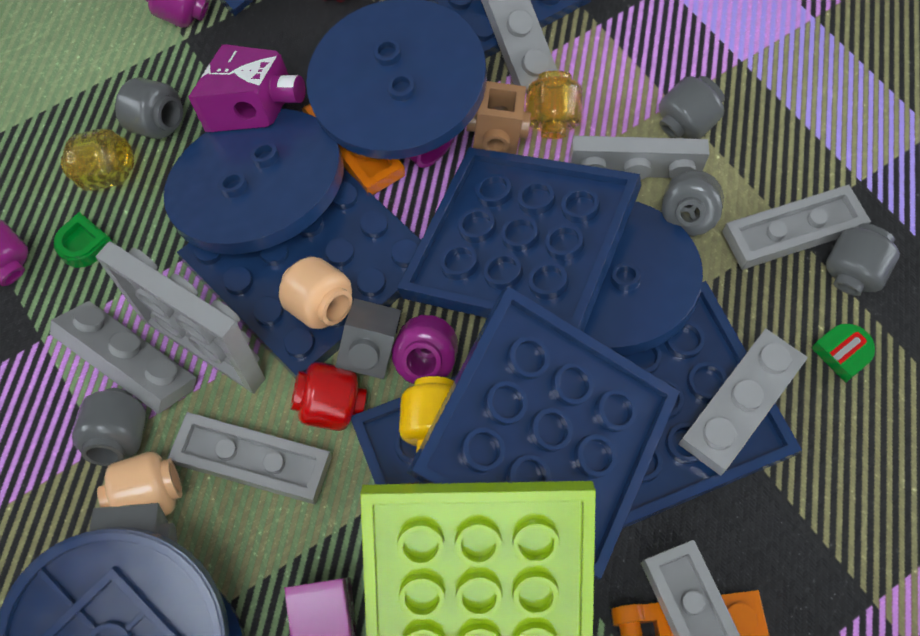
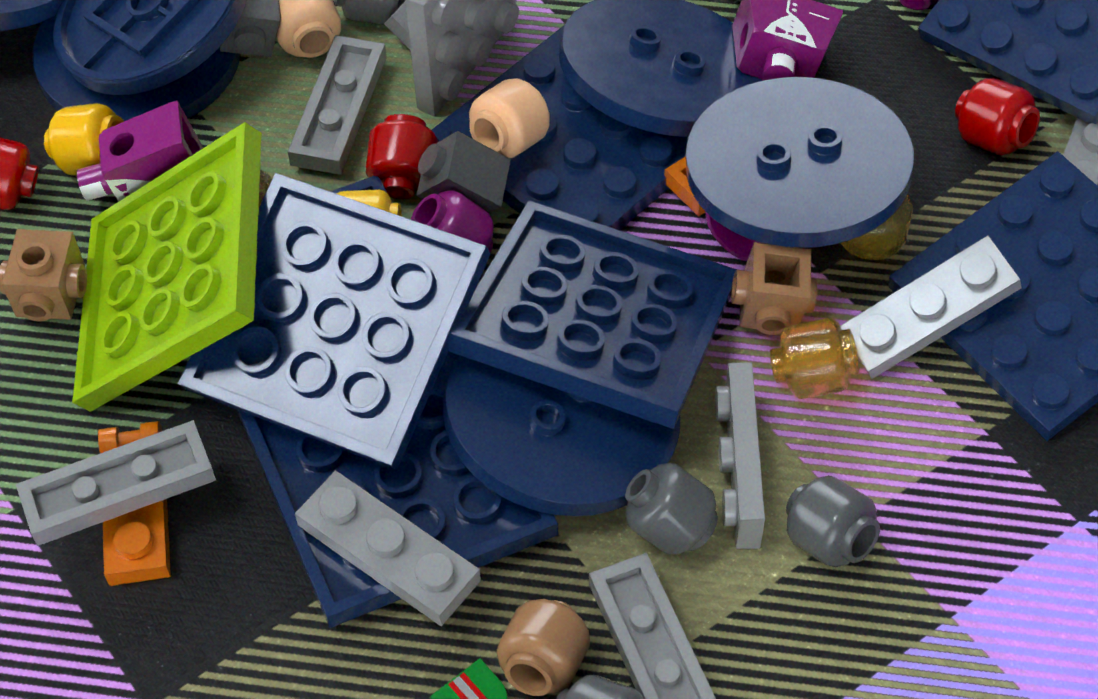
camera: 90 degrees right, 10 degrees down
none -> medium nougat head [497,599,590,696]

